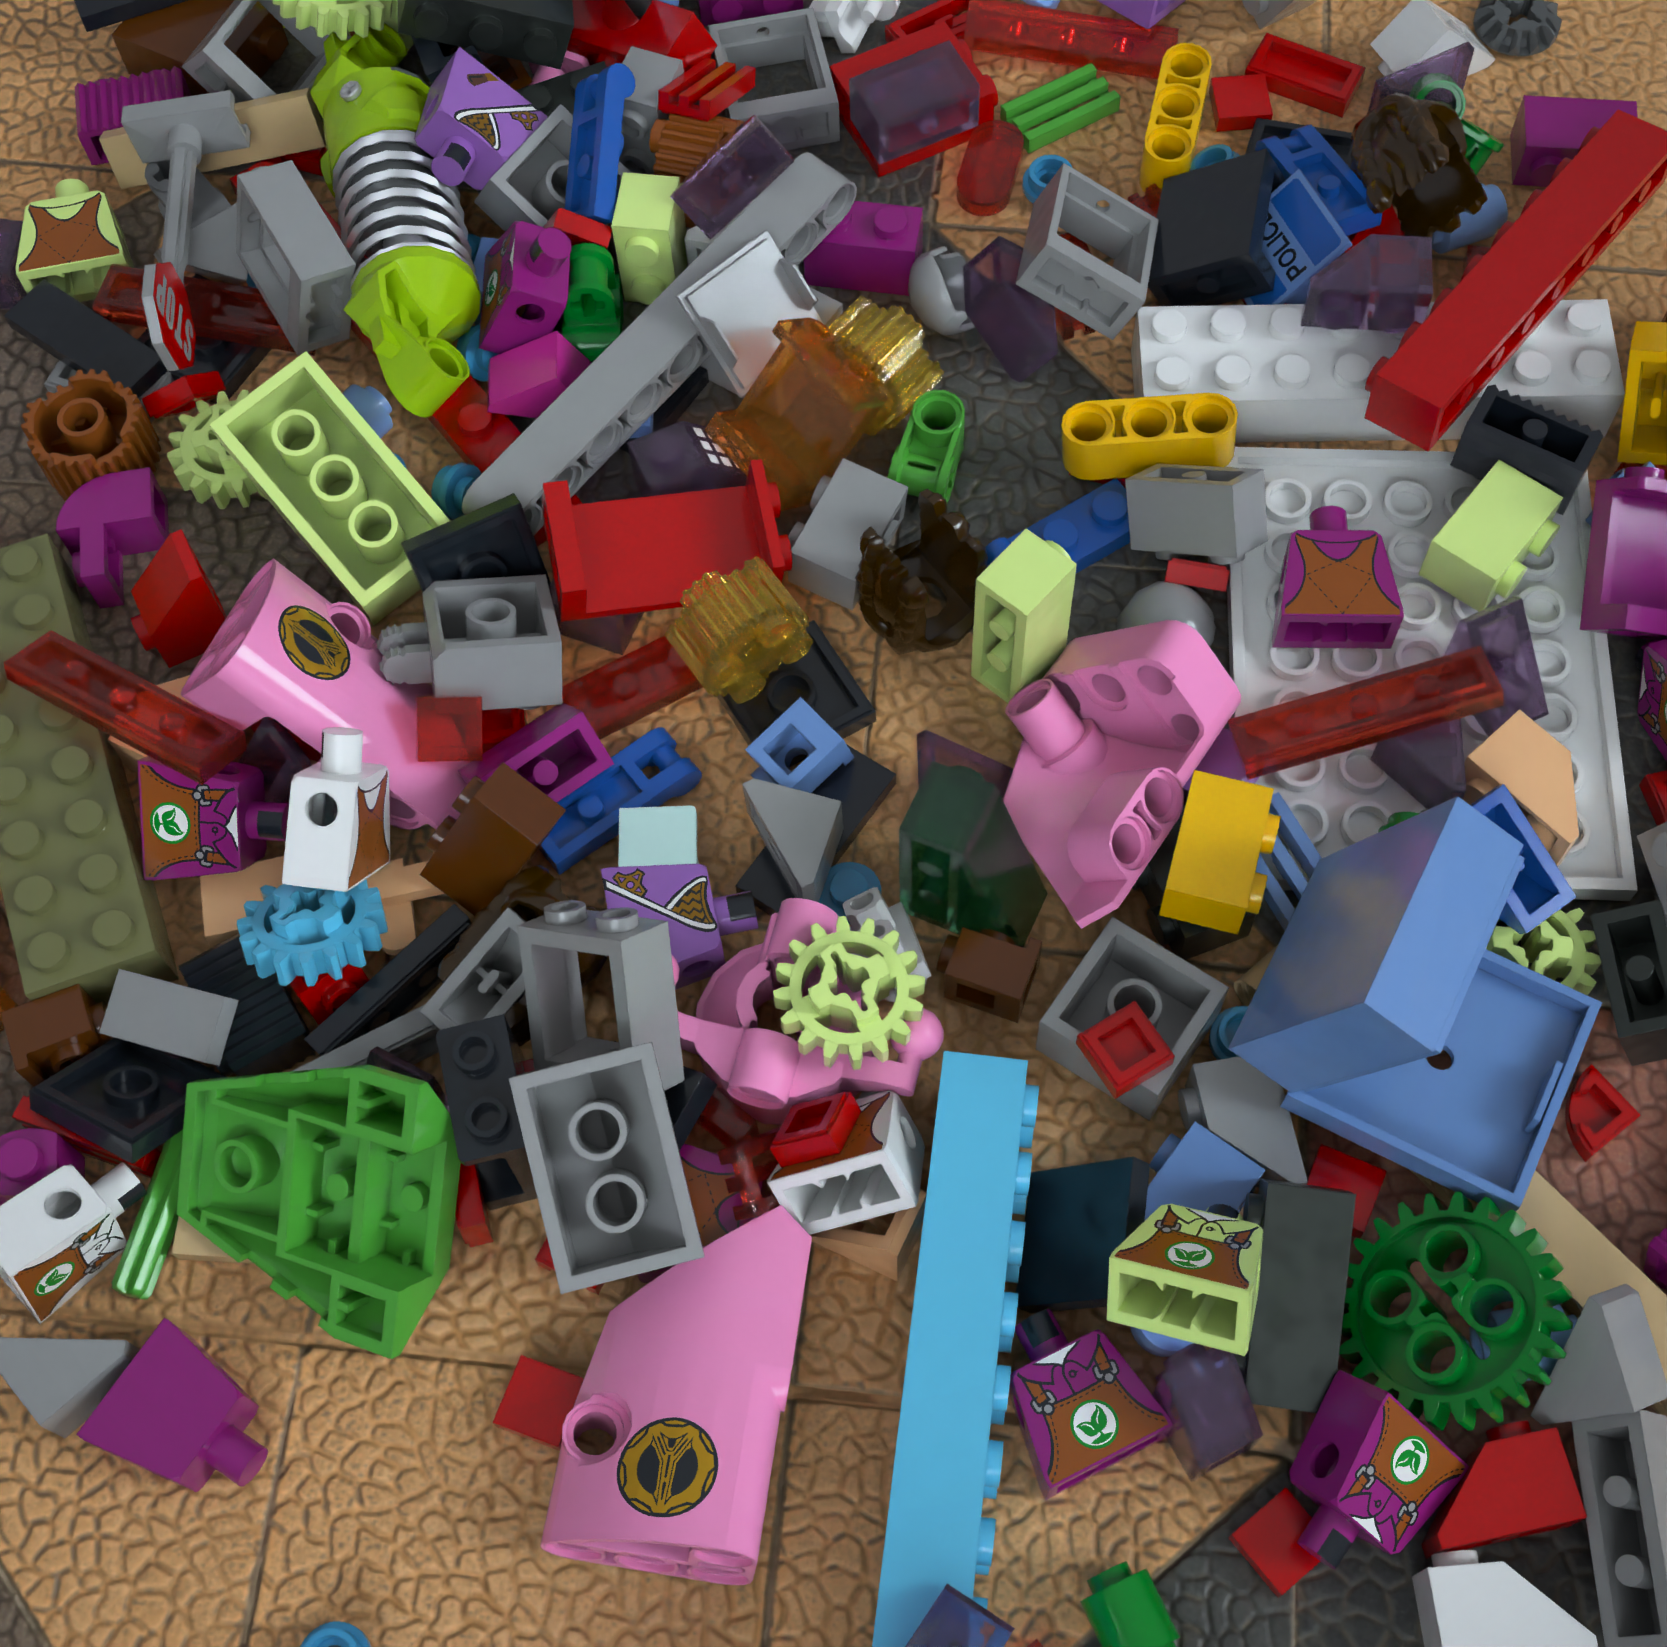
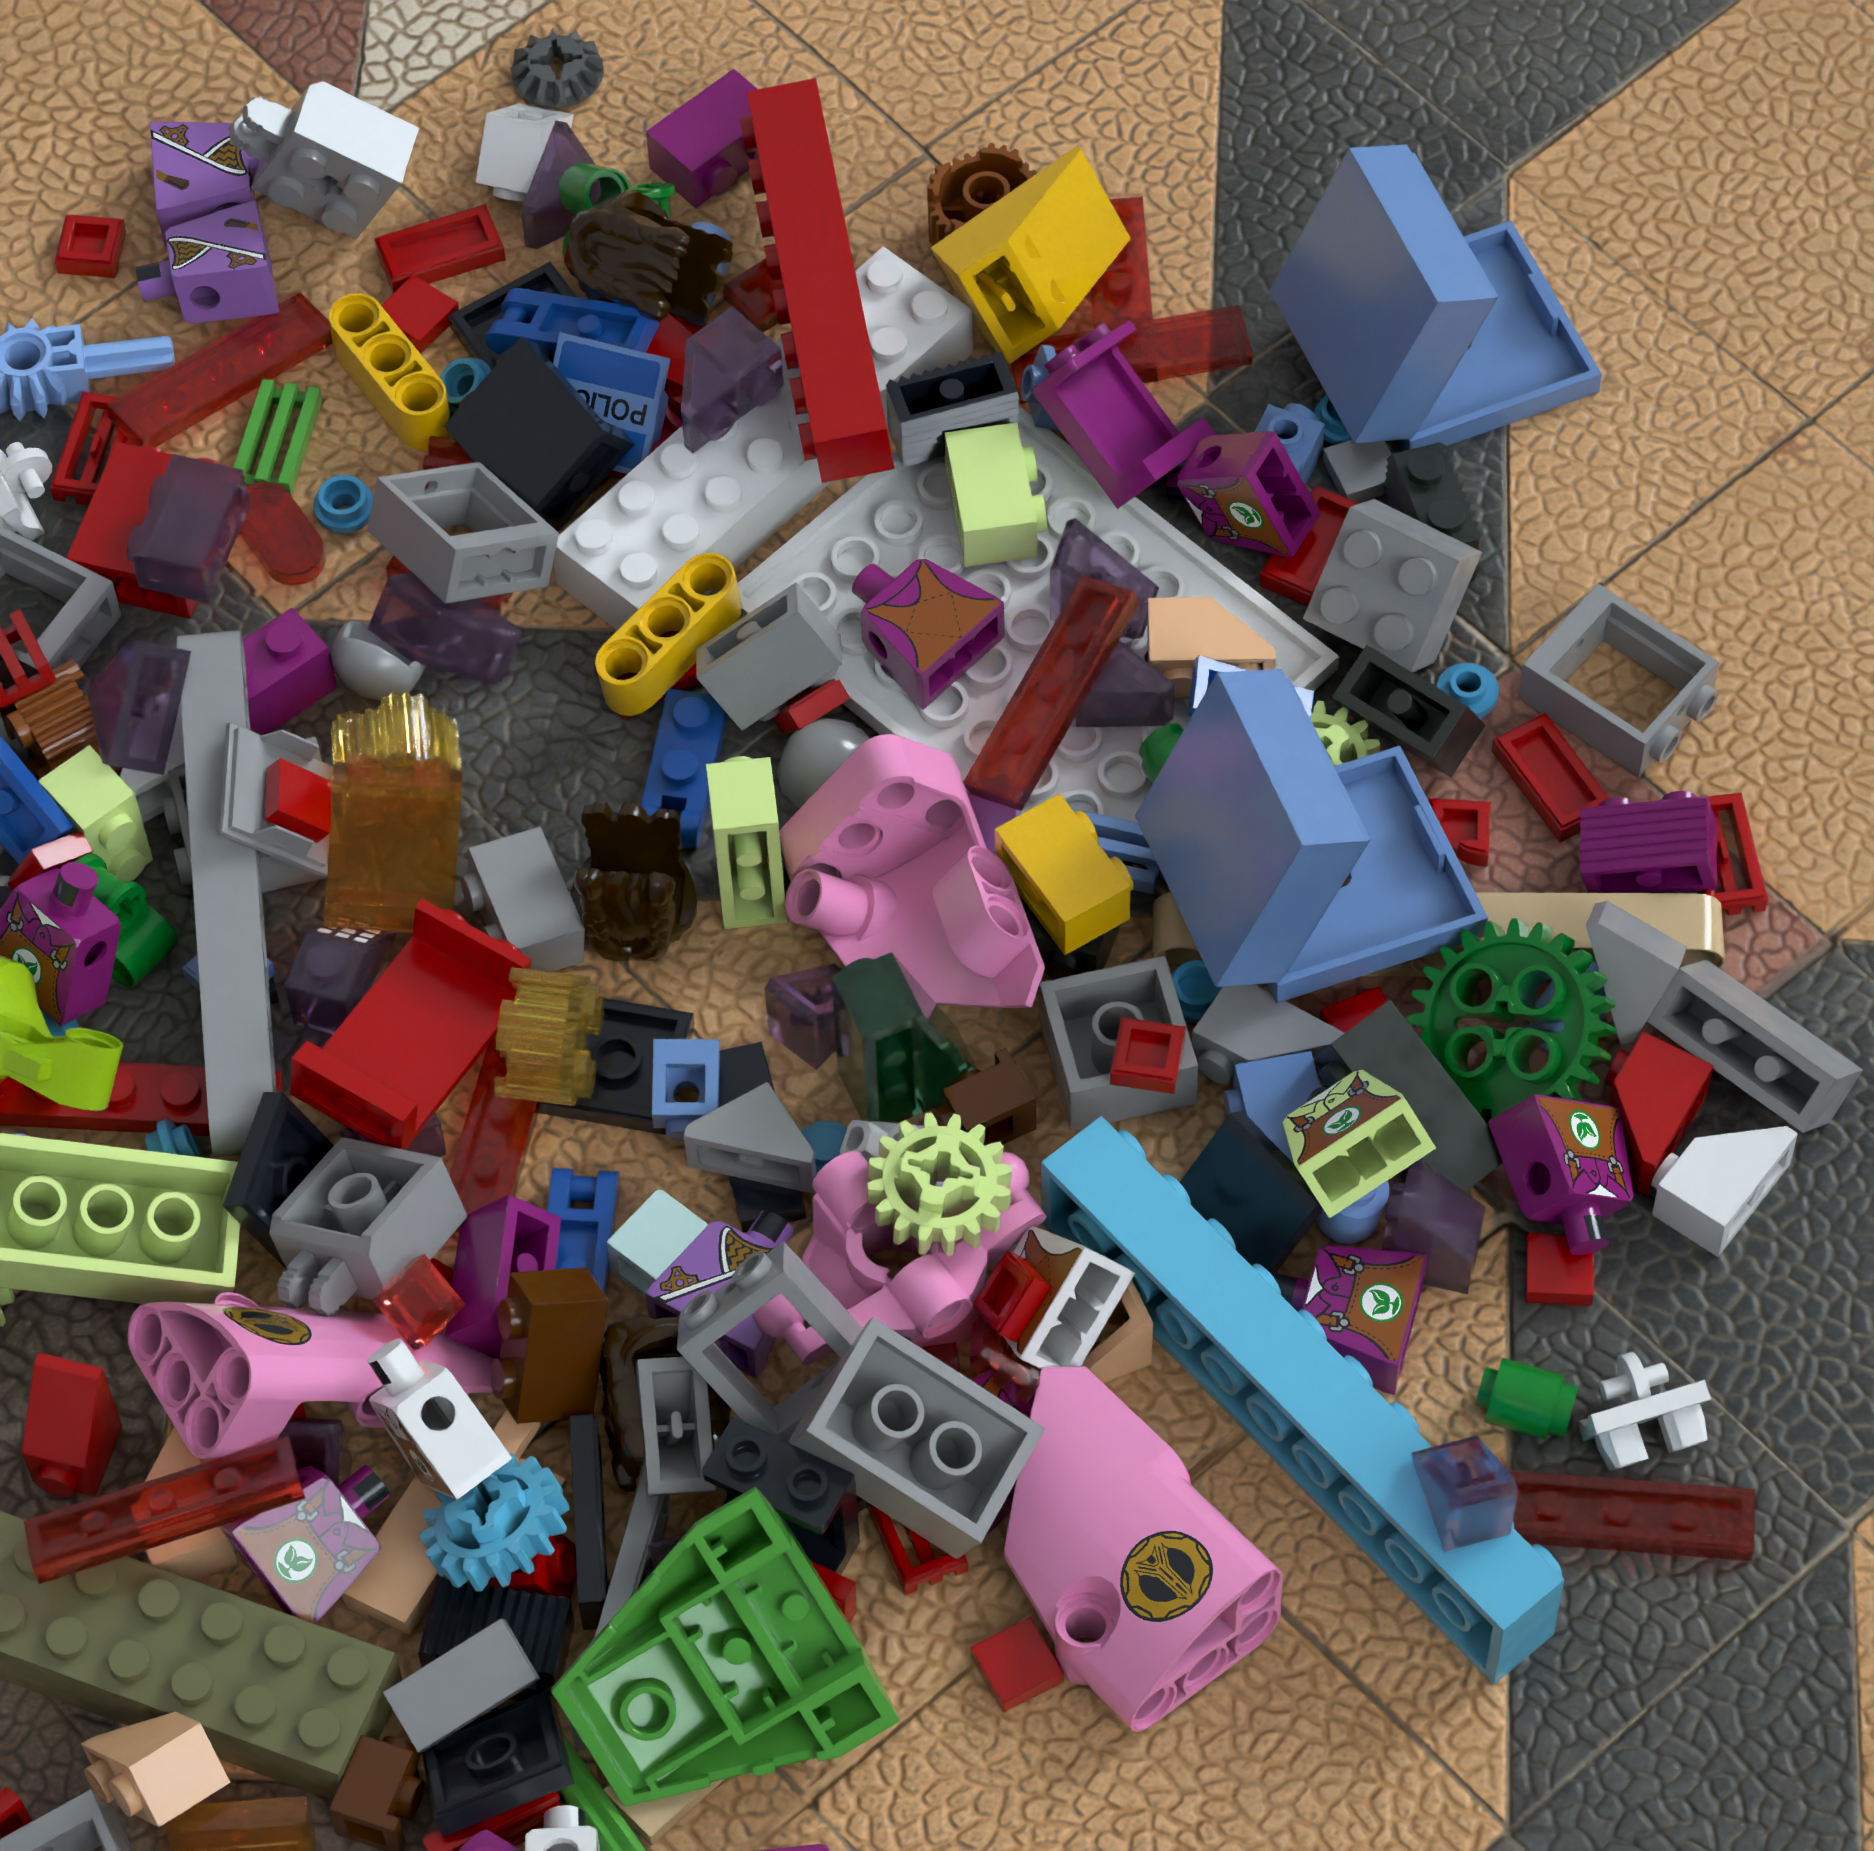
camera: 50 degrees left, 5 degrees down
dark pink slope [487,331,592,418] -> none
bright green piece [887,390,965,504] -> none
none -> red tile [265,758,332,843]

